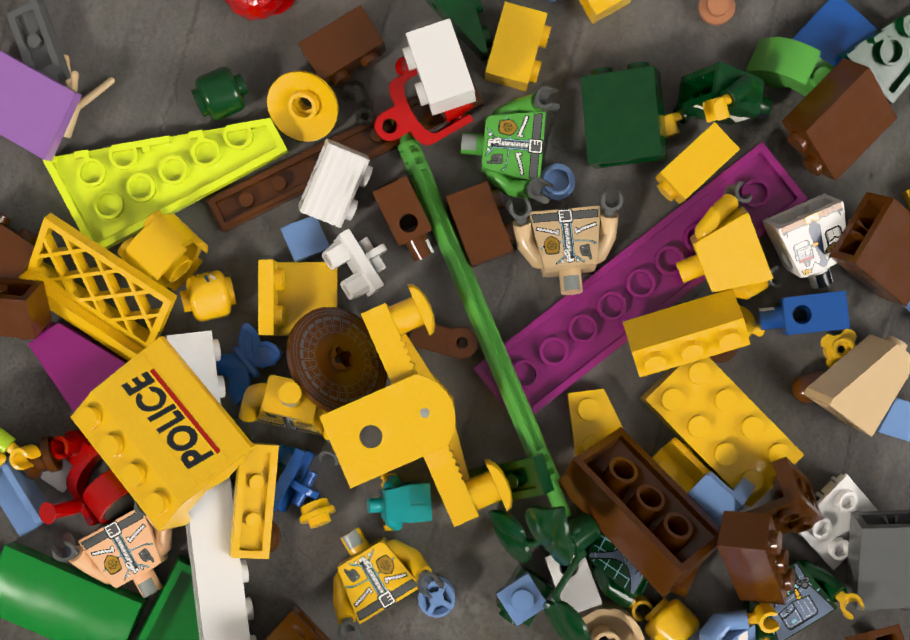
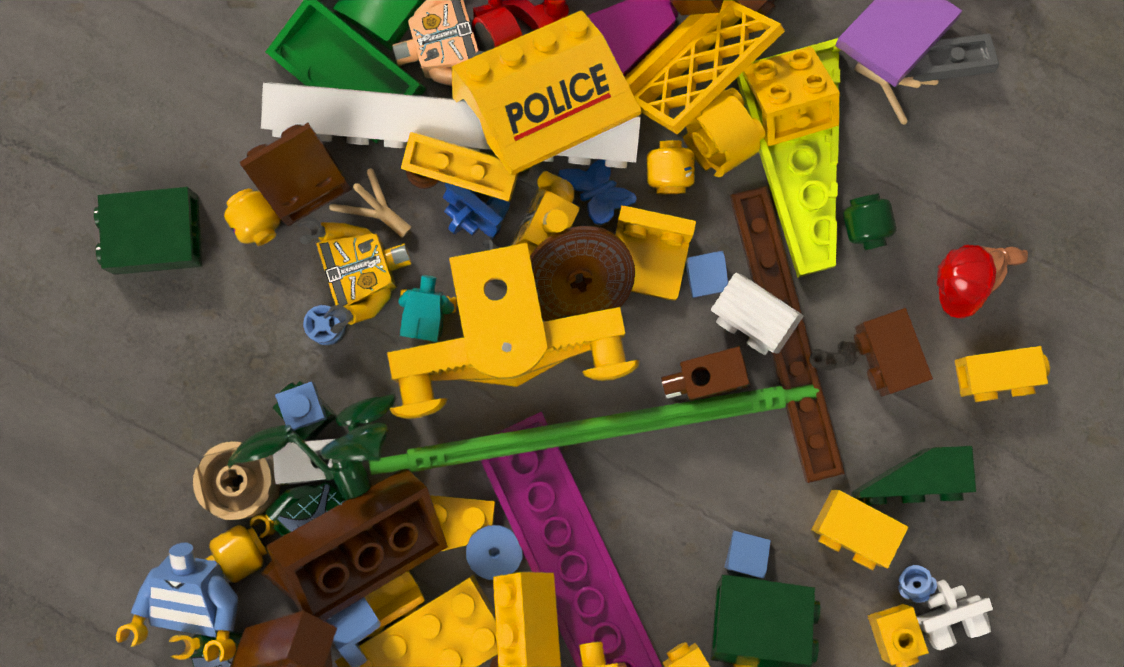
camera: 105 degrees right, 5 degrees down
yellow dish [267,70,339,142] -> none
yellow plate [299,498,336,529] -> none
white hips [322,229,388,300] -> none
red piece [374,56,474,146] -> none
white brick [402,18,476,116] -> none
reddish brown leg [409,324,478,359] -> none
reddish brown brick [445,181,516,268] -> none
torso [461,86,560,204] -> none
dark green plate [468,453,554,504] -> none
tan torso [506,188,623,295] -> none
medium blue plate [540,163,575,200] -> none
none -> tan plant [329,168,412,238]
none -> medium blue piece [466,525,522,580]
none -> medium blue slope [724,530,771,579]
none -> yellow bracket [743,47,840,146]

